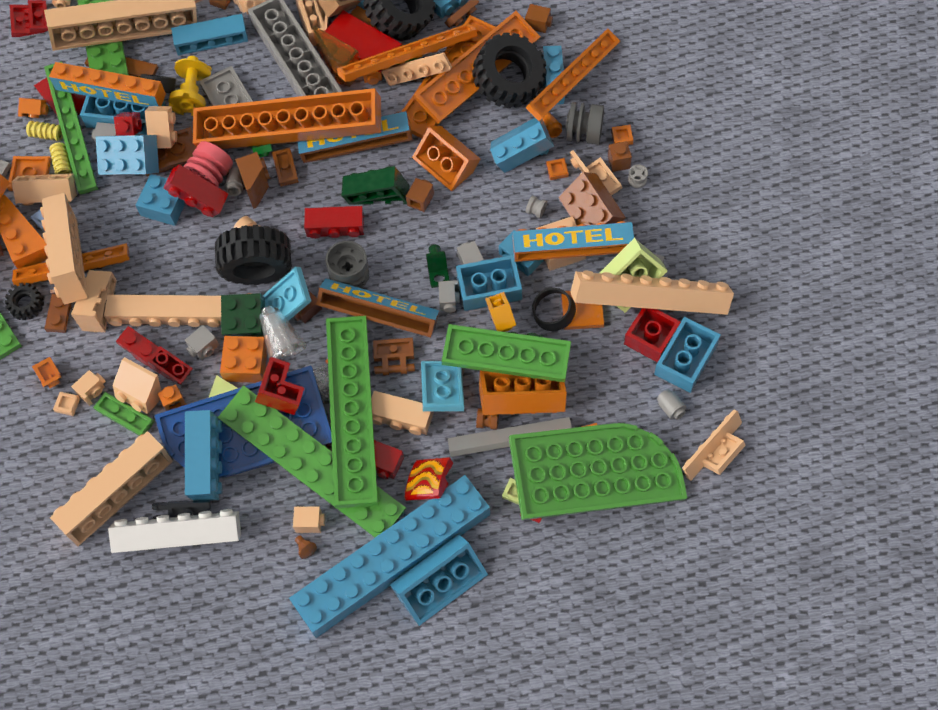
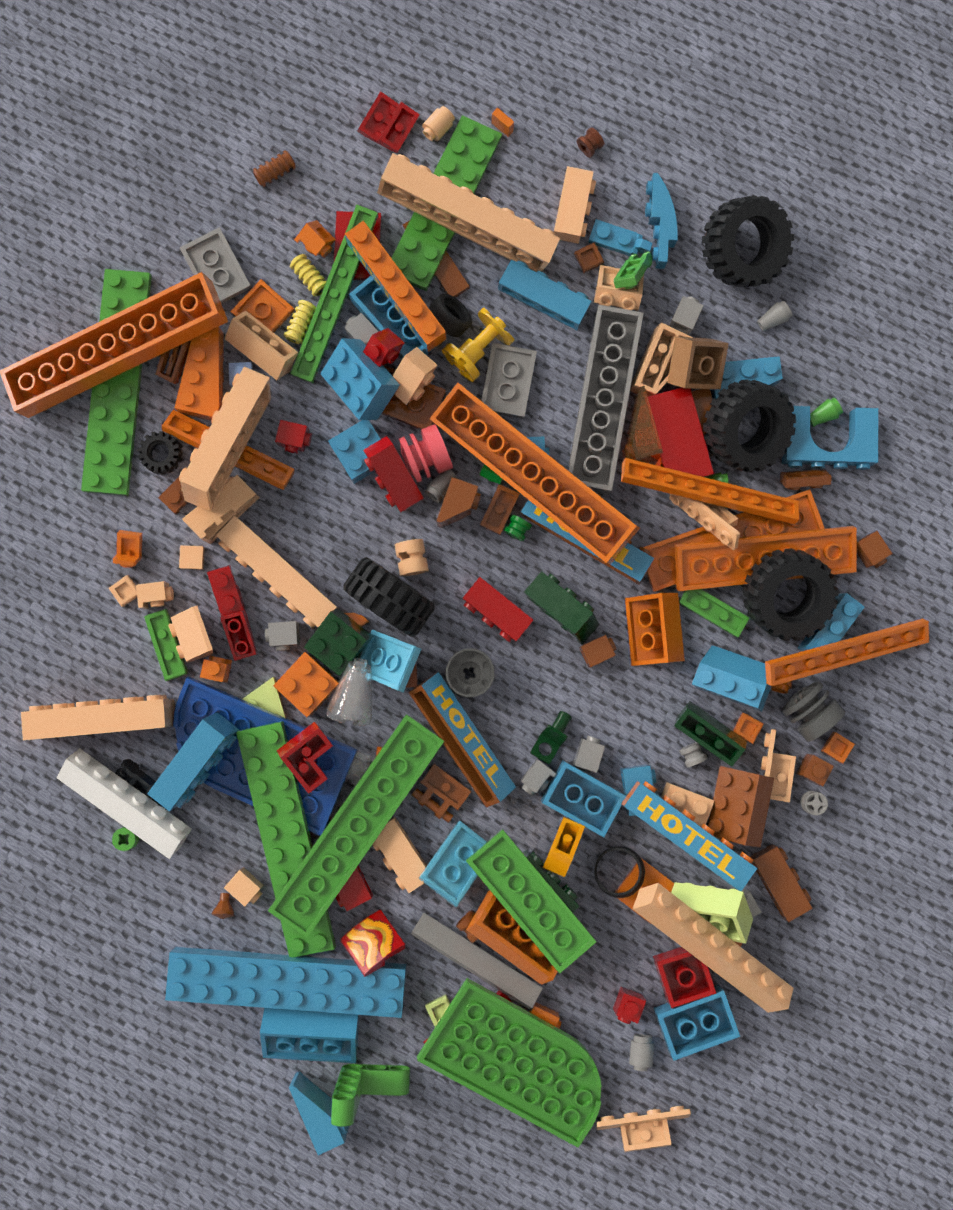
camera: 30 degrees right, 20 degrees up
none -> bright green wheel [112,827,140,851]
none -> light nougat tile [179,545,205,570]
none -> red brick [275,420,312,454]
none -> dark azure slope [289,1071,349,1155]
none -> bright green beam [331,1064,410,1127]
none -> green wheel [504,515,532,542]
none -> red brick [613,987,646,1024]
none -> dark green brick [674,701,747,767]
none -> bright green plate [679,589,749,638]
none -> dark orange brick [750,844,813,922]

